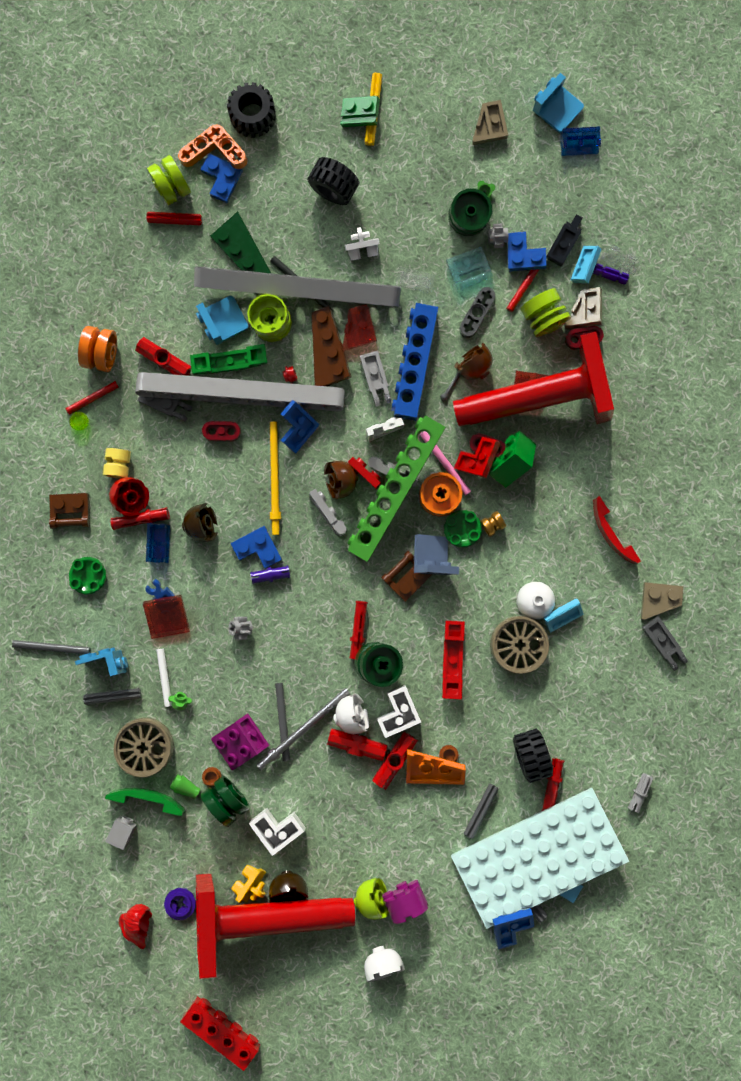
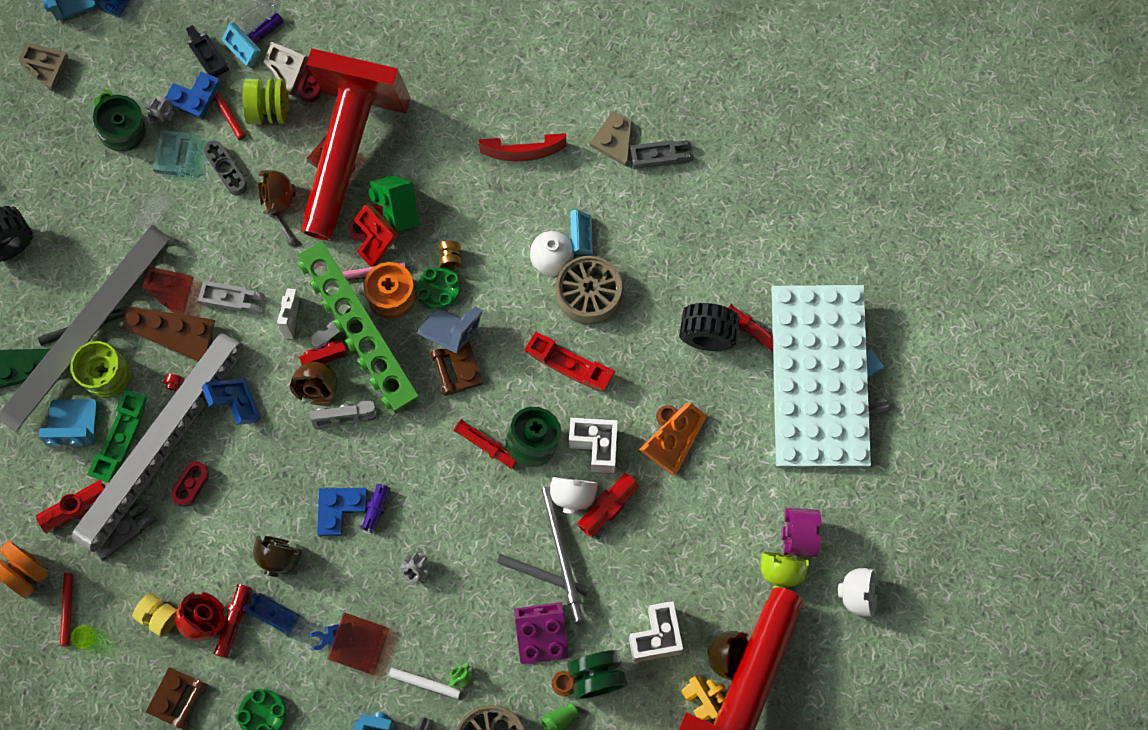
camera: 65 degrees left, 15 degrees down
yellow bar [270,421,281,535] -> none
white hips [345,227,380,261] -> none
red piece [372,731,418,790] -> none
blue brick [391,303,438,421] -> none
dark grey axle [464,784,499,839] -> none
blue plate [492,908,534,949] -> none
light grey axle [627,773,653,813] -> none

